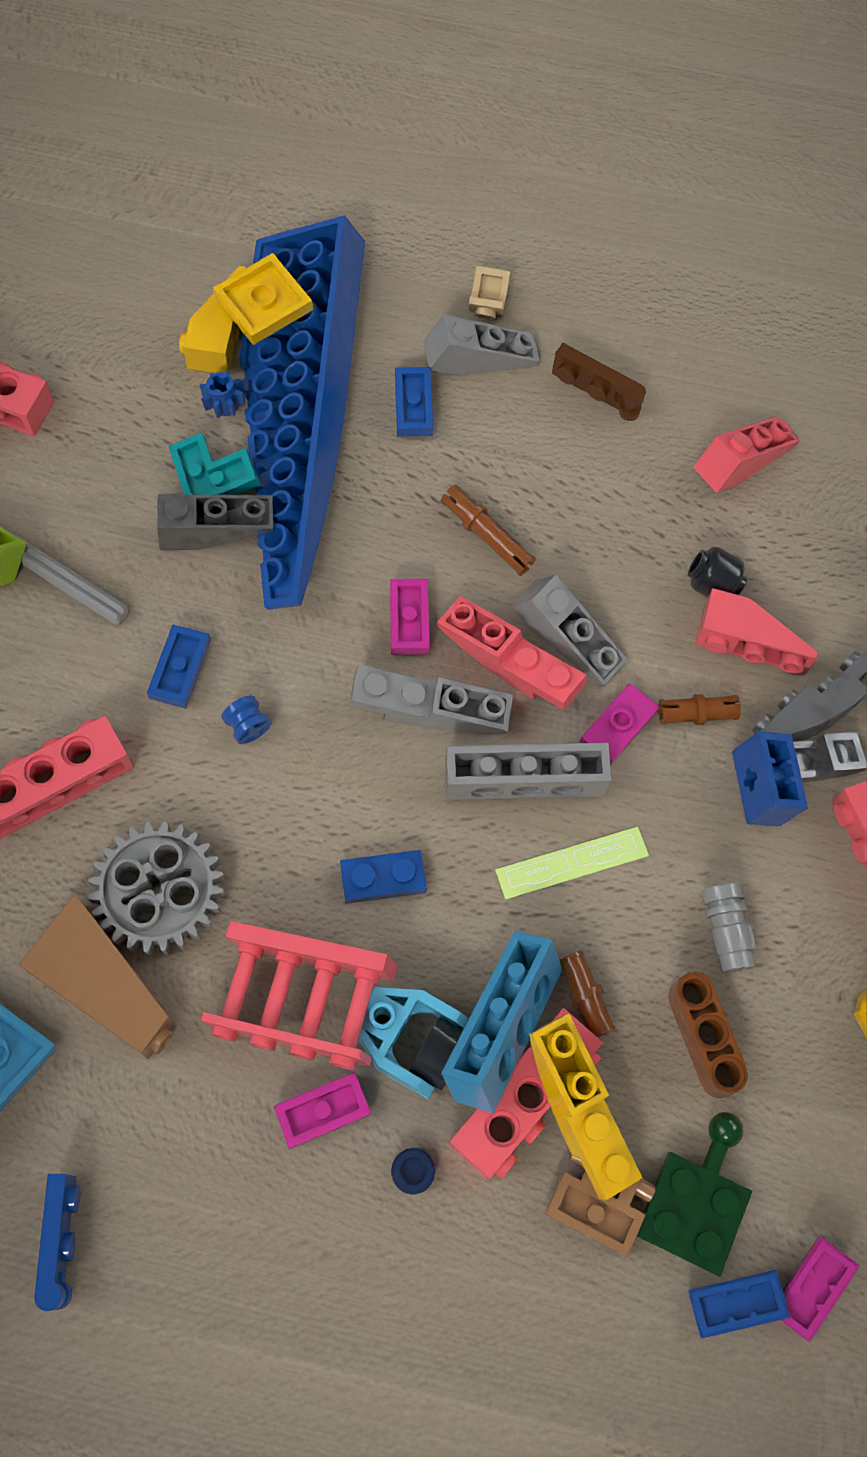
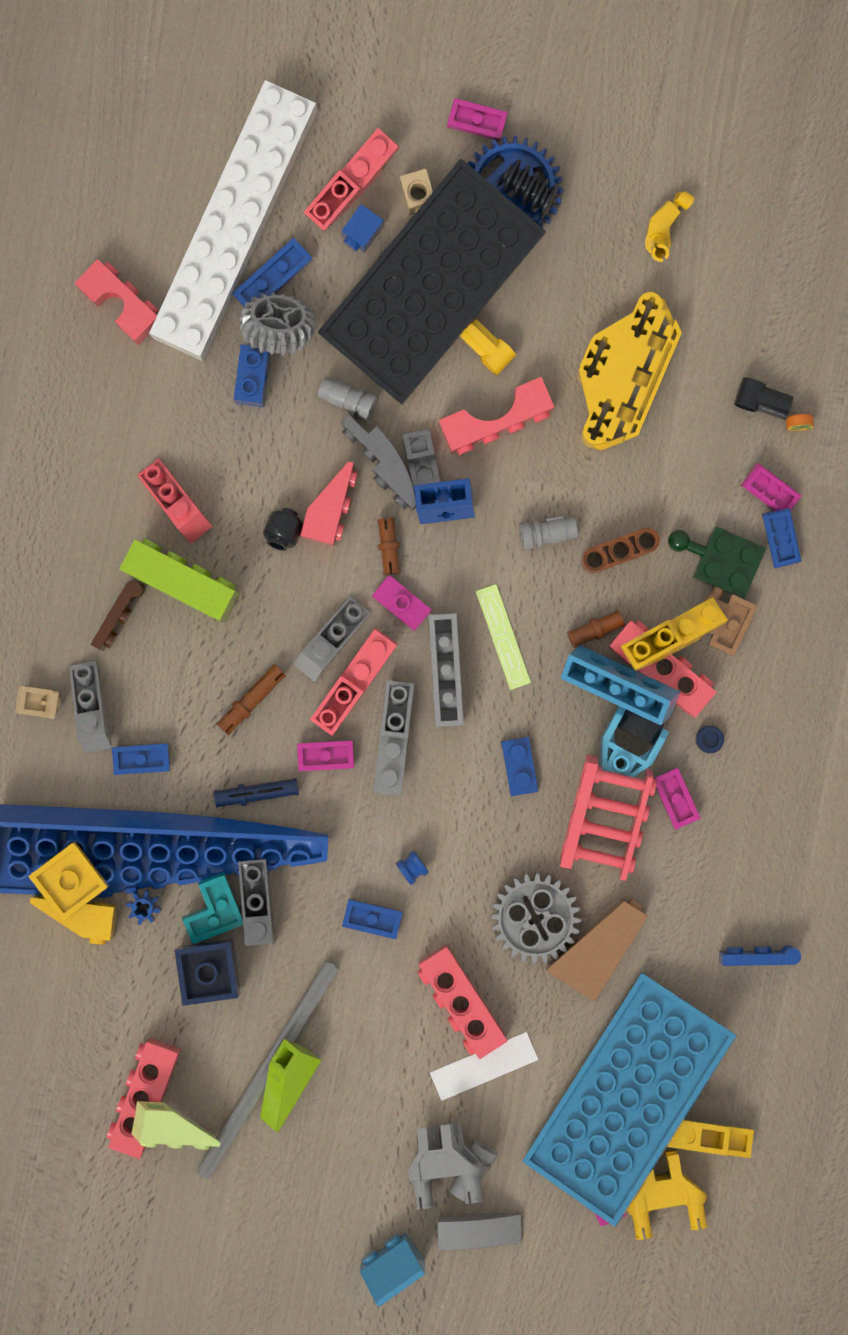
camera: 90 degrees left, 20 degrees up
none -> lime brick [119,538,240,623]
none -> dark blue brick [175,939,241,1006]
none -> dark blue pin [214,778,299,808]

